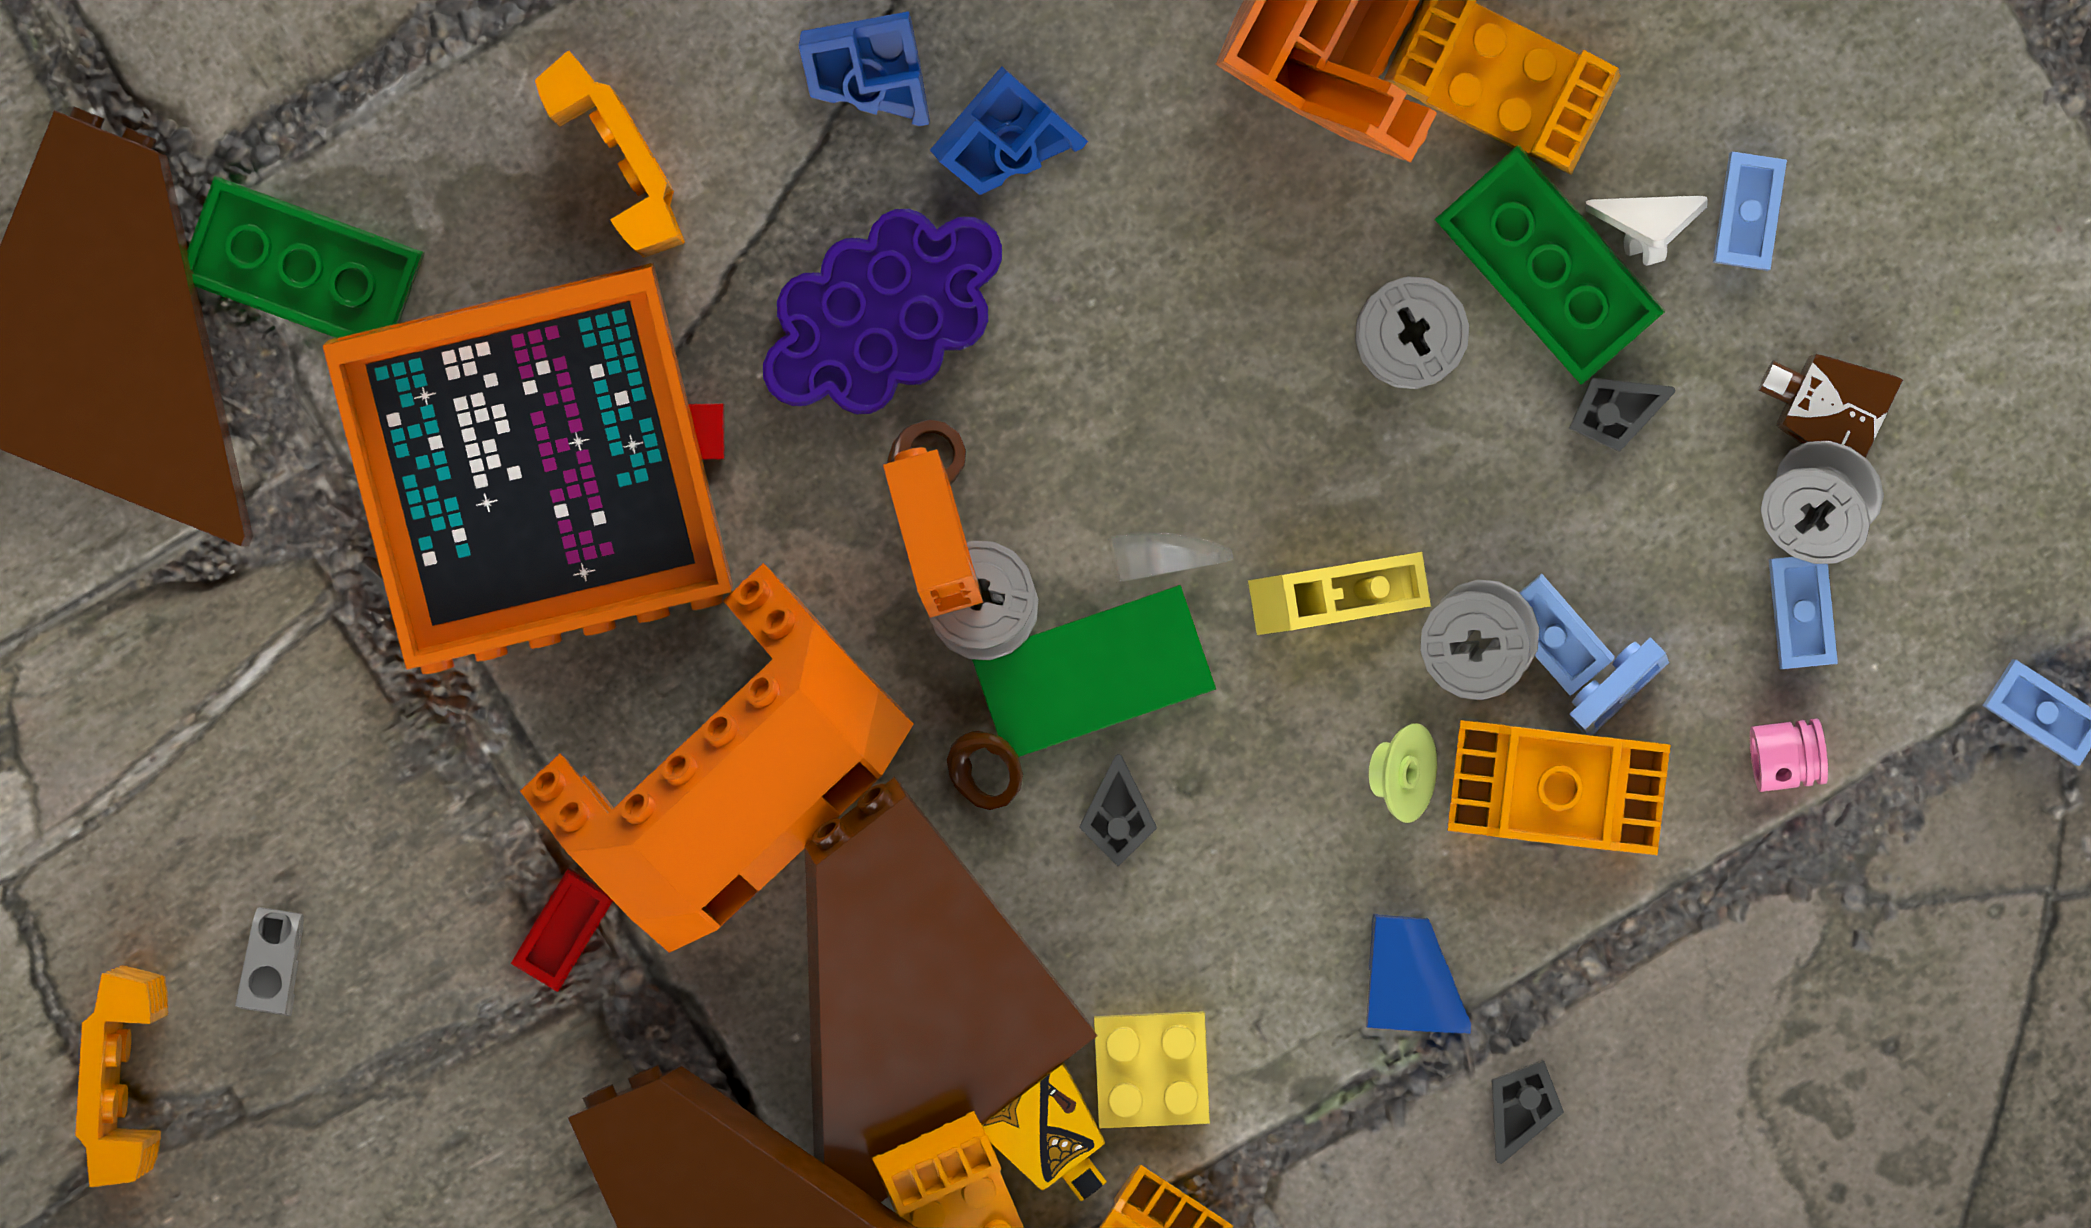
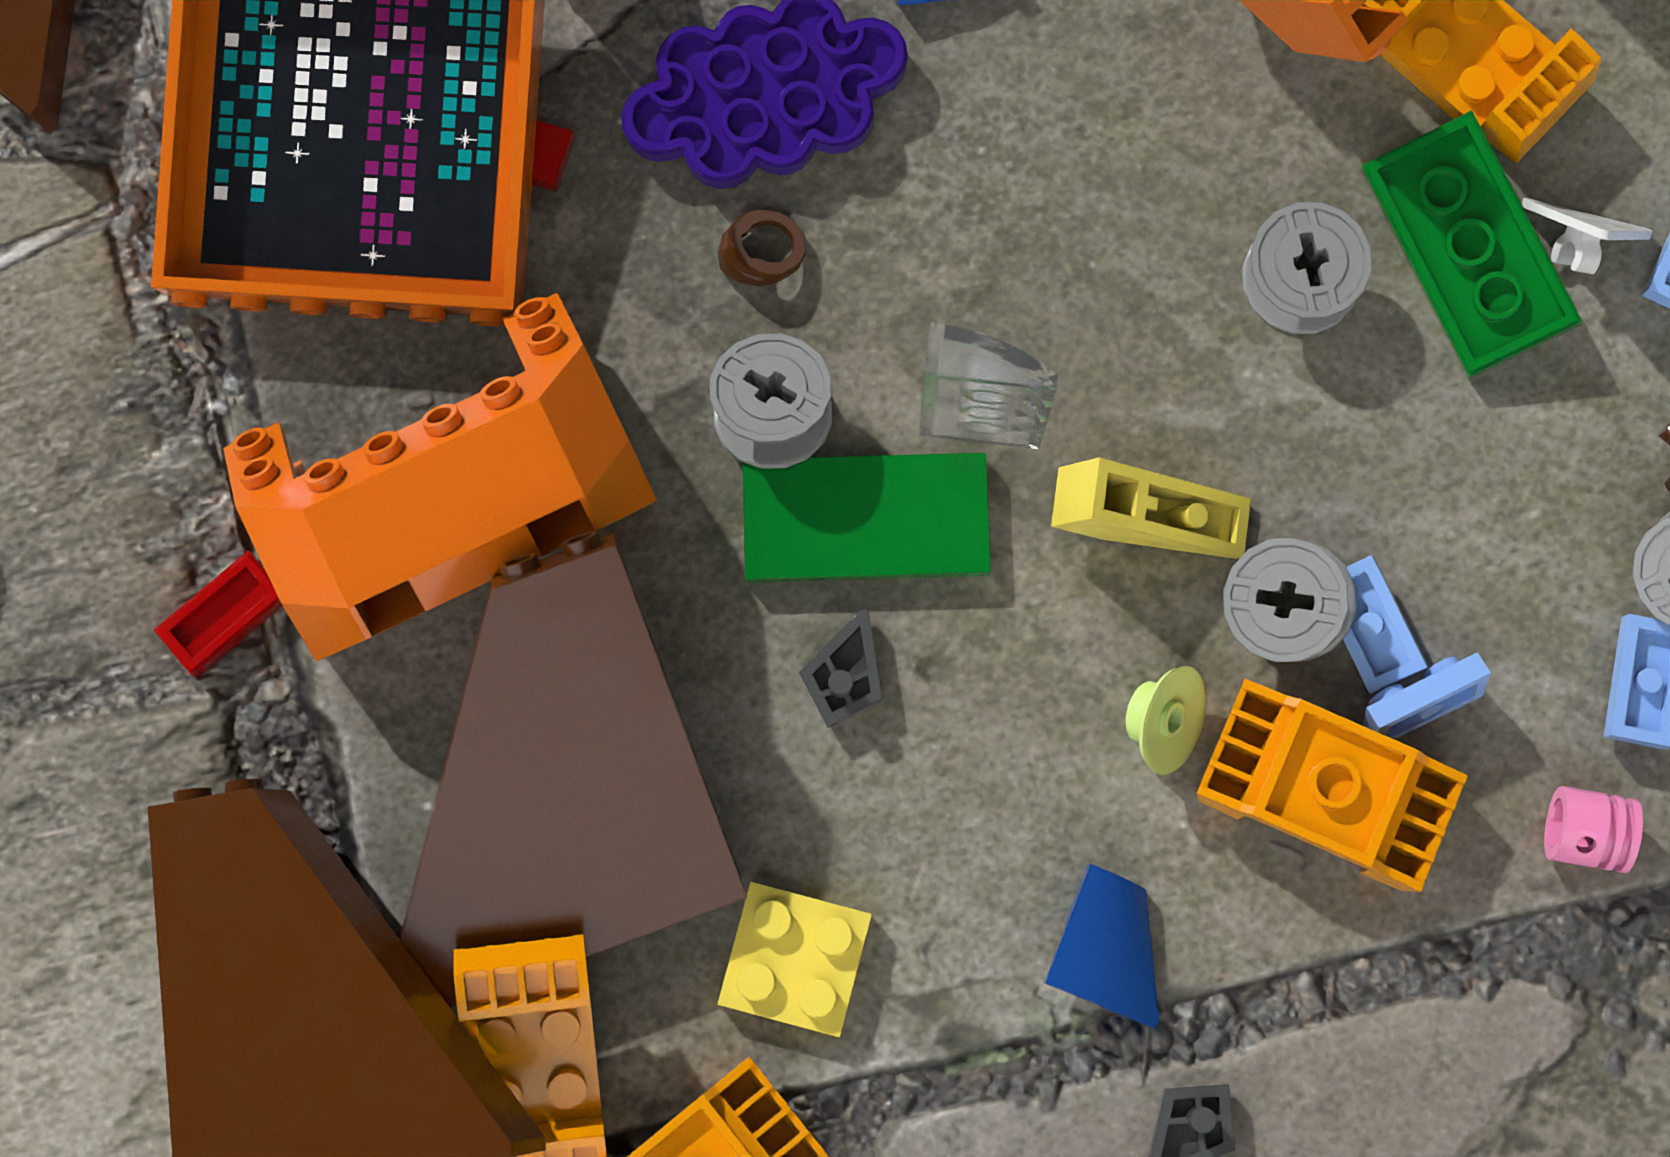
camera: 25 degrees right, 10 degrees down
orange window [883,447,983,618] -> none
reddish brown piece [947,731,1023,810] -> none
yellow torso [982,1062,1107,1201] -> none
dark grey piece [1569,378,1675,452] -> none

